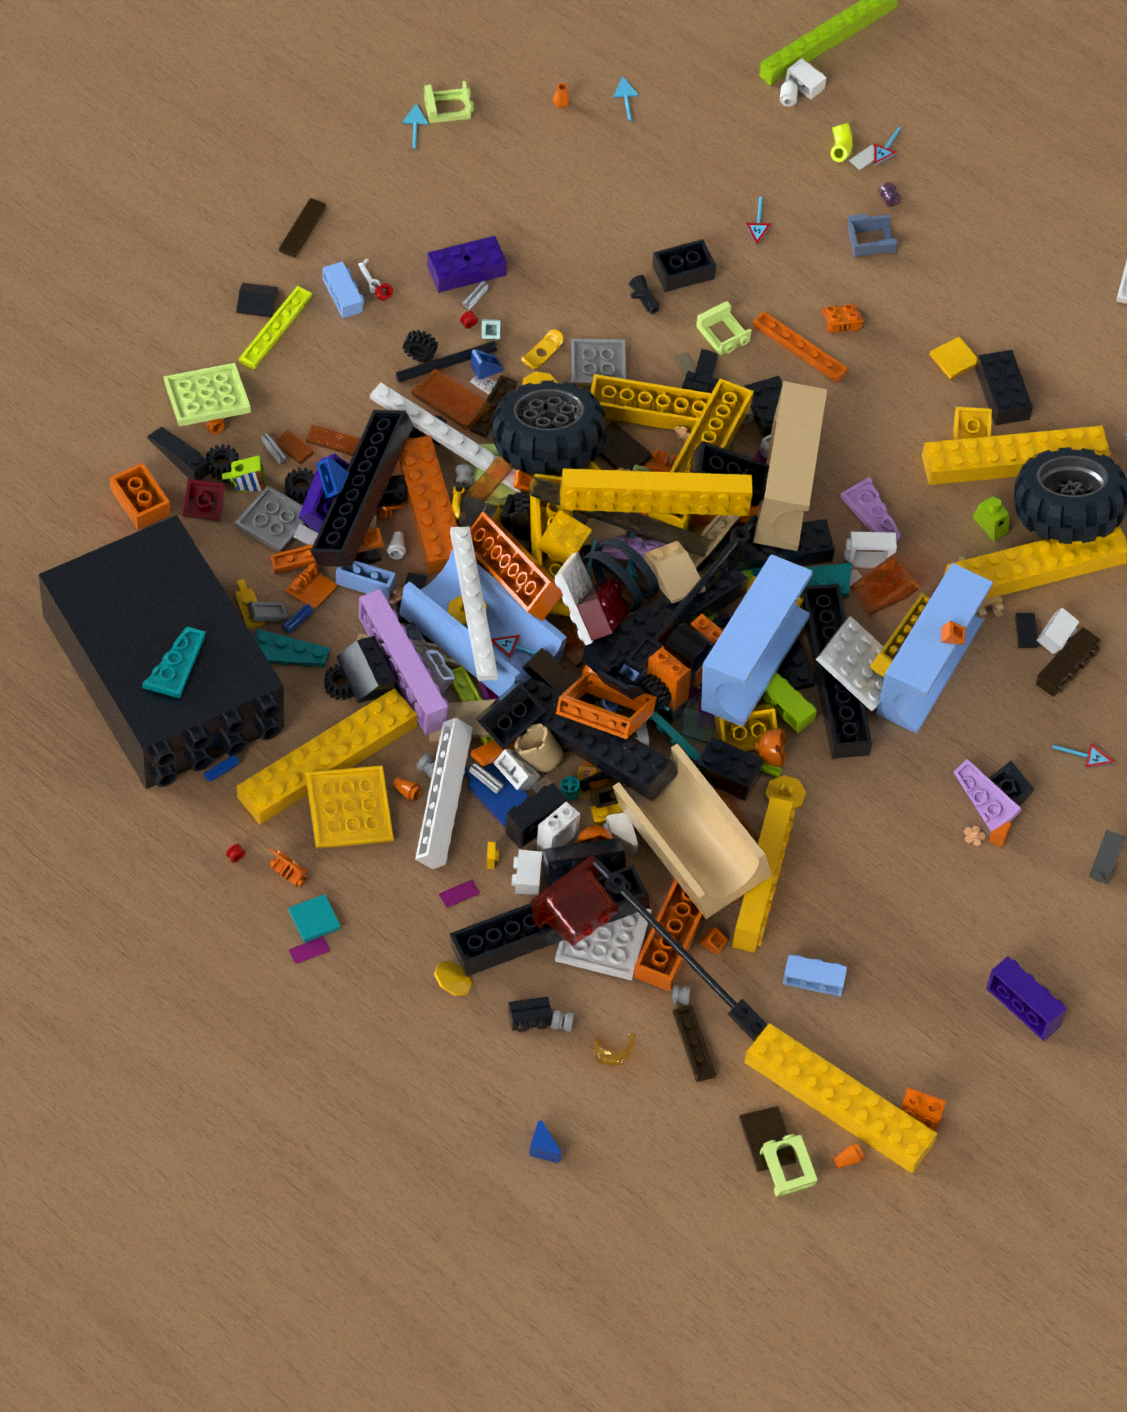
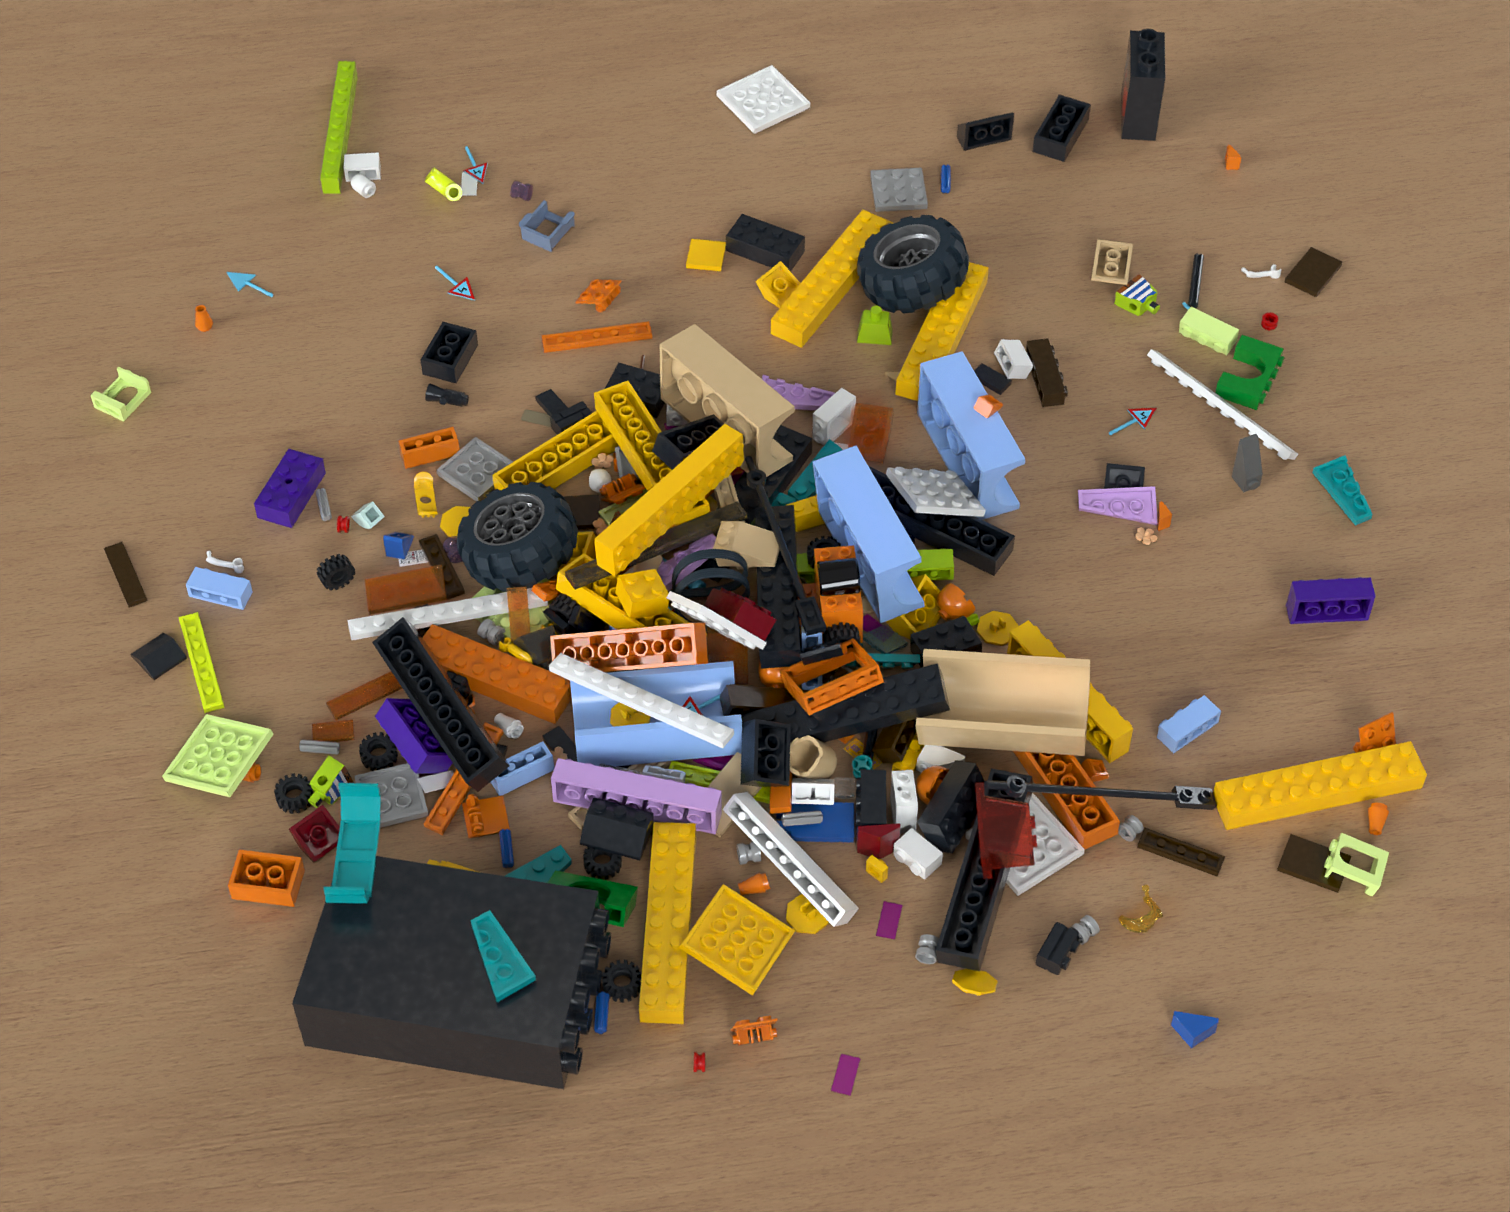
camera: 45 degrees left, 5 degrees down
black slope [147,427,209,480] -> none
light grey tile [247,602,288,622] -> none
teal tile [288,894,341,943] -> none
blue slope [316,457,349,499] -> none
red bush [375,283,393,301] -> none
black axle [396,341,497,382] -> none
medium azure piece [402,104,428,149] -> none
yellowish green panel [696,301,752,356] -> none
yellow brick [870,593,930,677] -> none
none -> teal windscreen [323,783,381,903]
none -> orange brick [398,427,460,469]
none -> green arch [547,870,638,927]
none -> white piece [589,469,612,492]
none -> black tyre [602,960,641,1003]
none -> yellow piece [786,894,829,934]
none -> dark red slope [856,823,900,859]
none -> light grey wheel [915,934,939,964]

